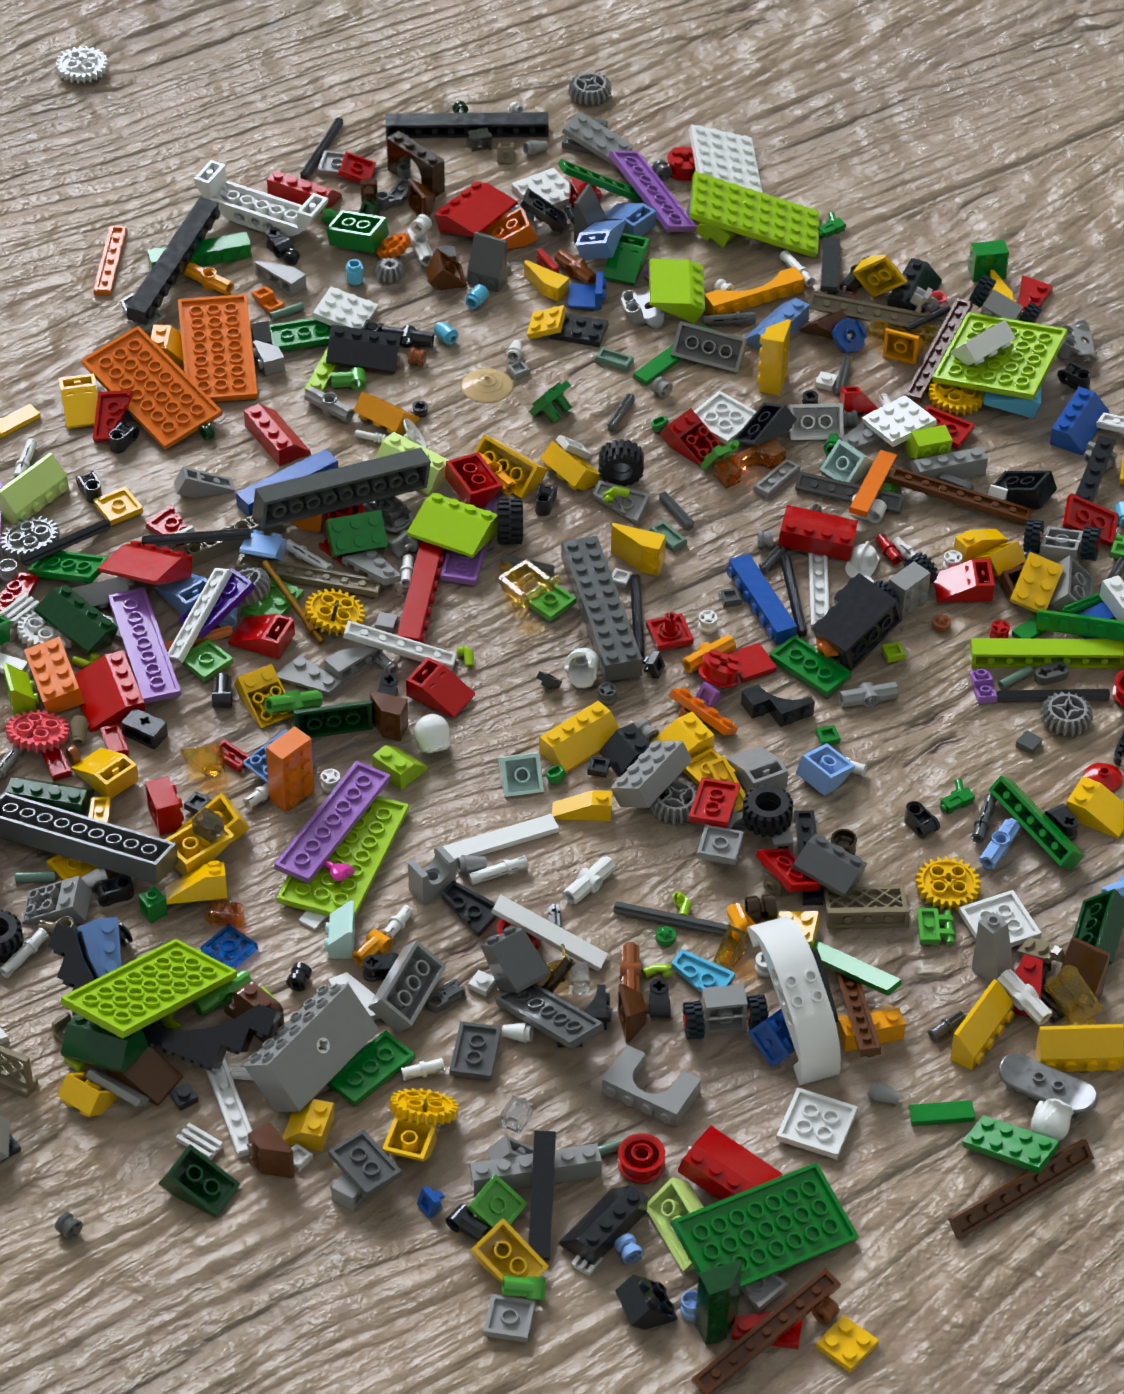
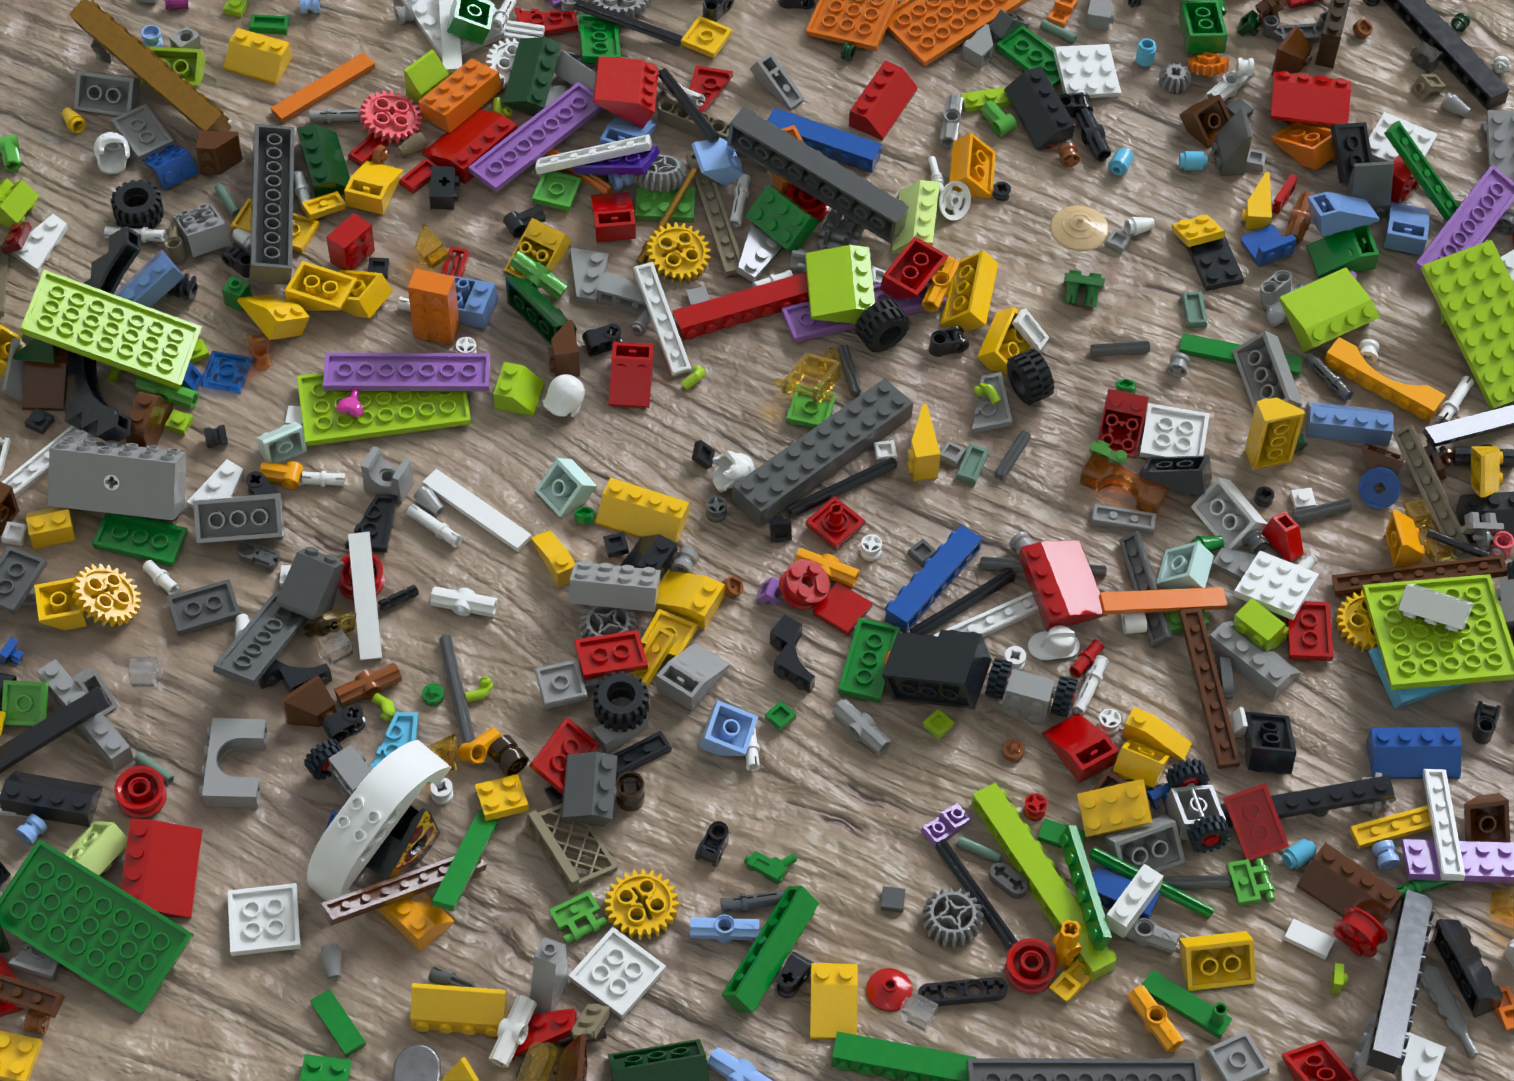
camera: 60 degrees right, 10 degrees up
clear smoke brick [192,807,225,843] -> none
orange plate [669,687,738,736] -> none

